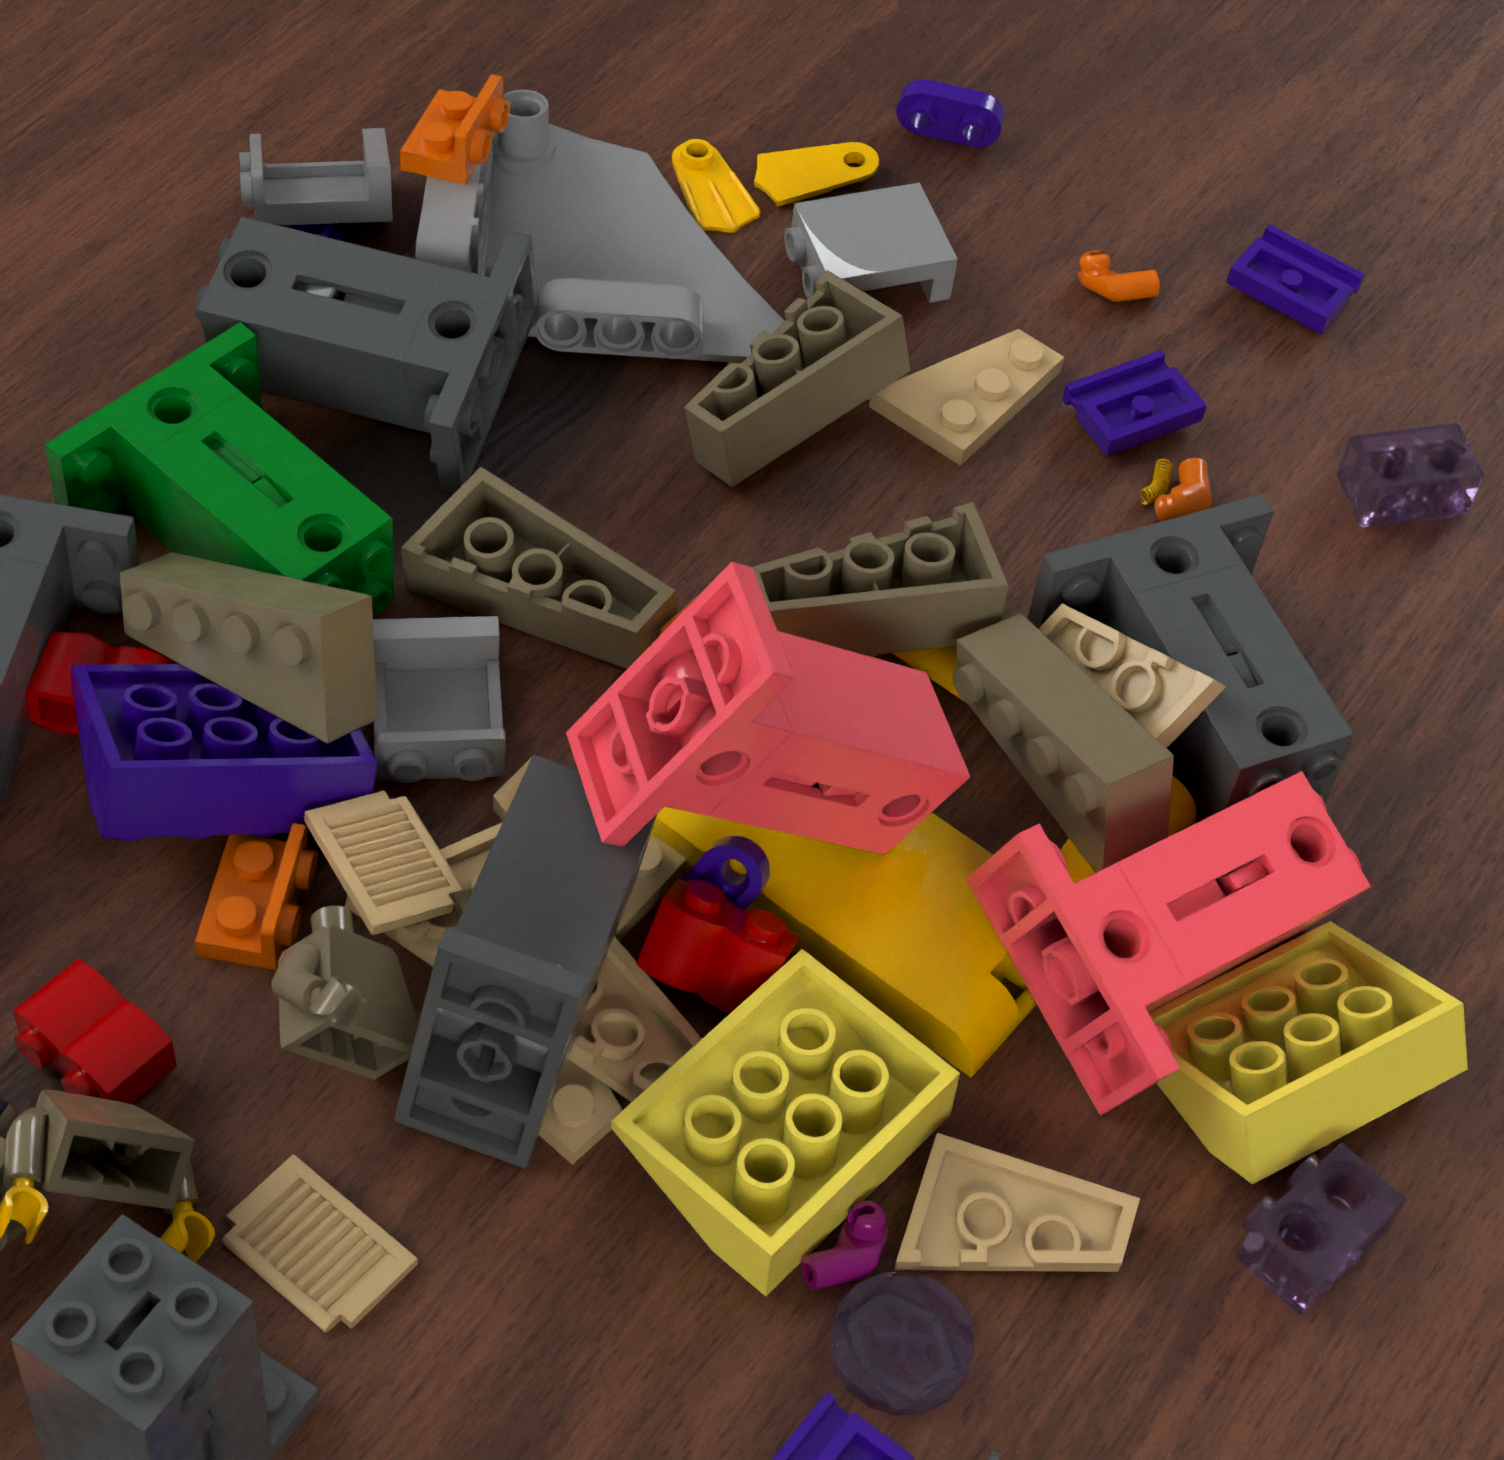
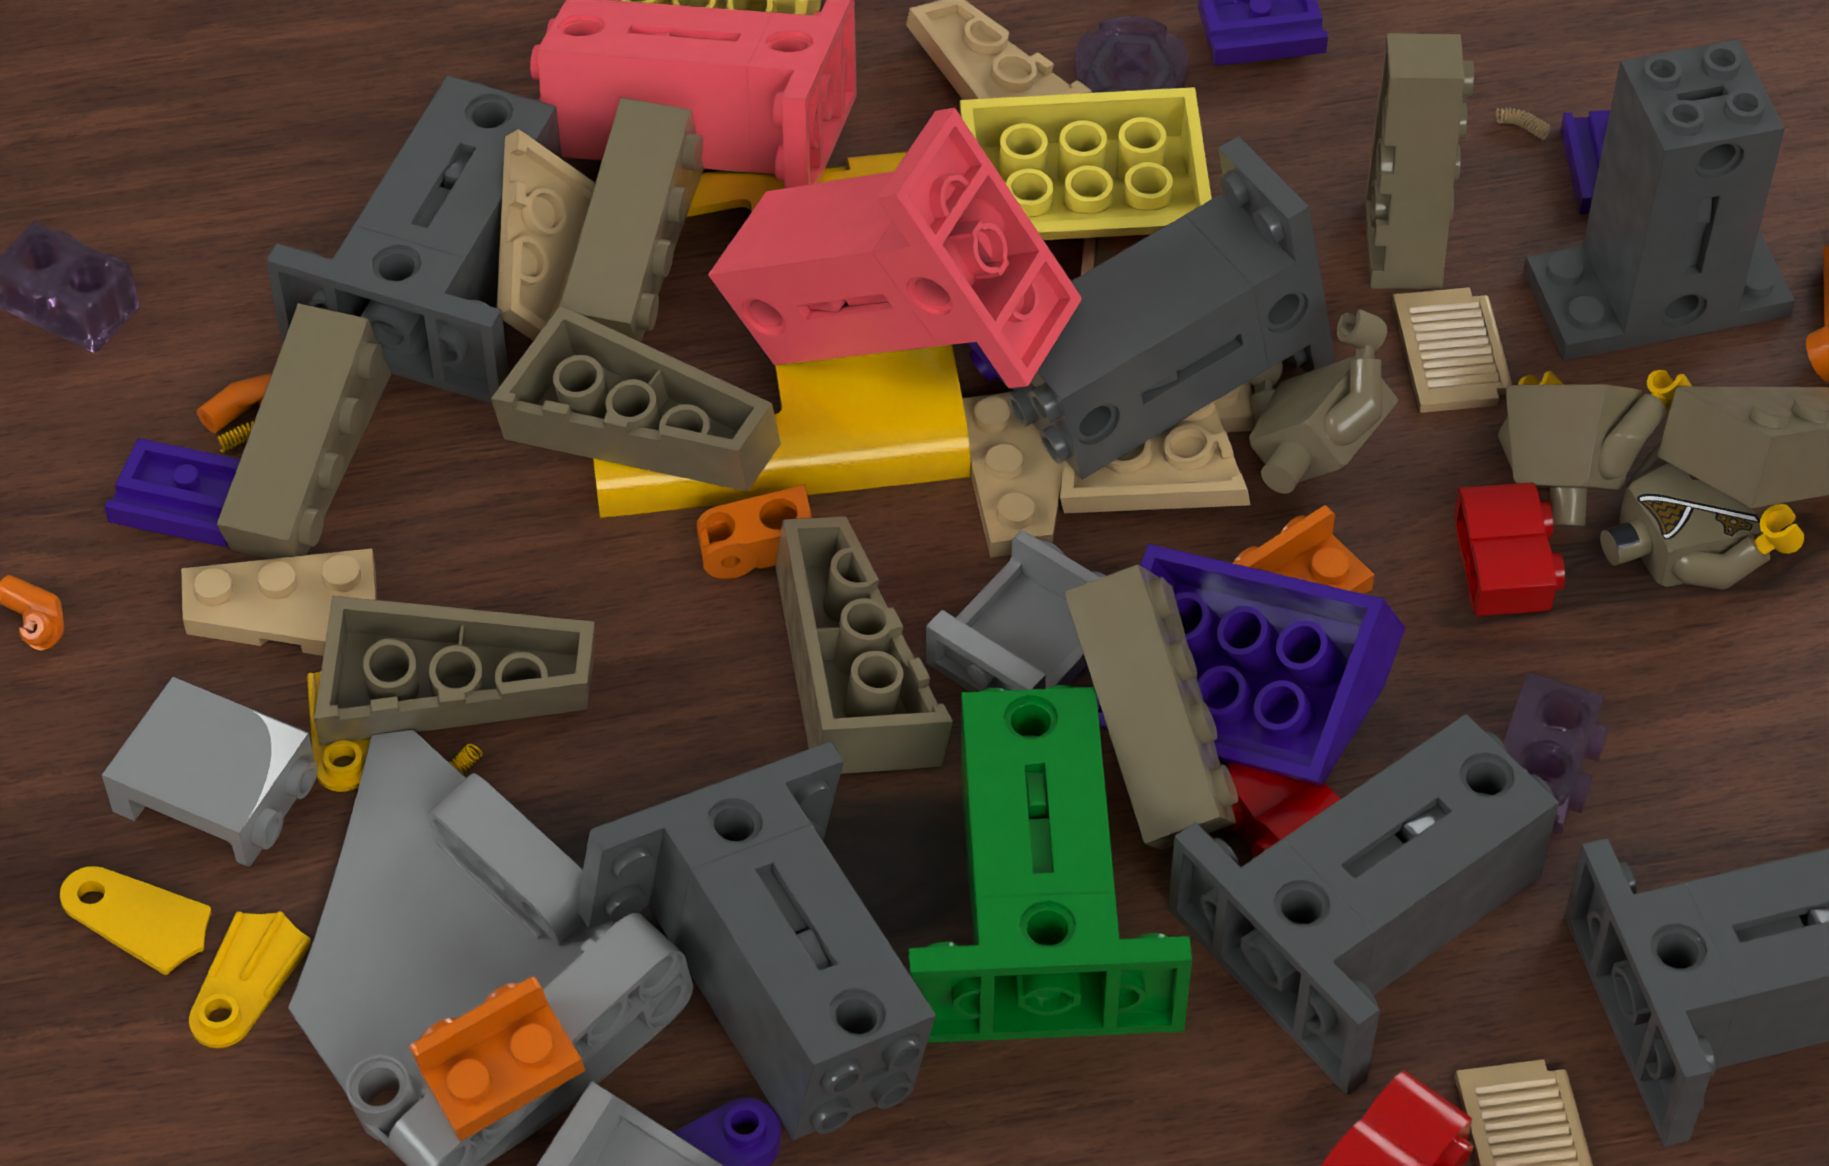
camera: 130 degrees left, 0 degrees up
tan window [304,790,466,936] -> none
none -> dark tan wedge [216,303,391,559]
none -> dark tan wedge [1365,33,1474,289]

